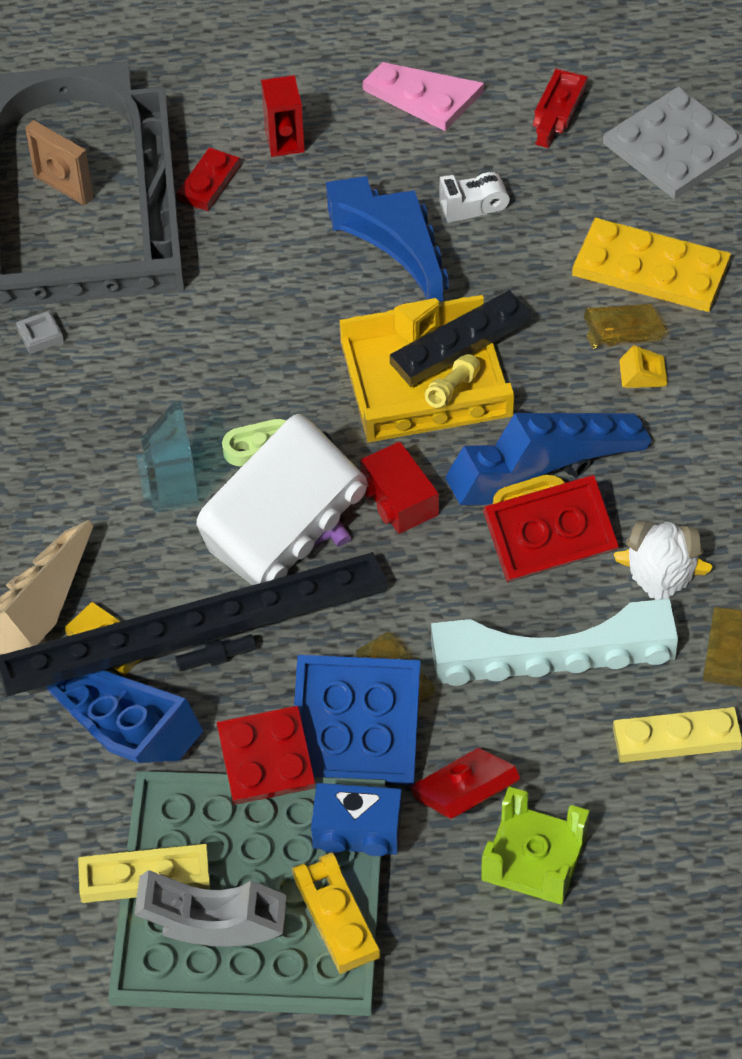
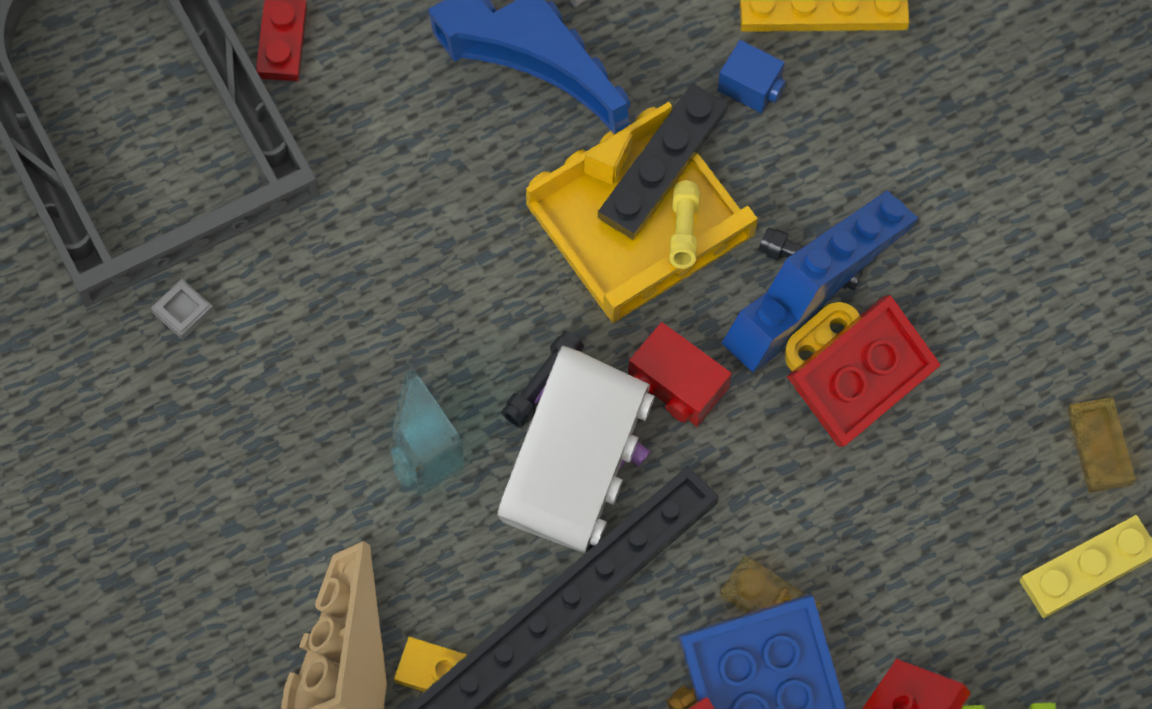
camera: 25 degrees left, 15 degrees up
medium nougat tile [25,120,94,205] -> none
black bar [175,634,256,672] -> none
yellowish green plate [222,419,287,466] -> none
light aqua arch [431,599,678,686] -> none
clear yellow plate [583,304,665,349] -> none
white hair [614,521,712,600] -> none
yellow slope [619,345,667,388] -> none
none -> blue brick [717,40,787,113]

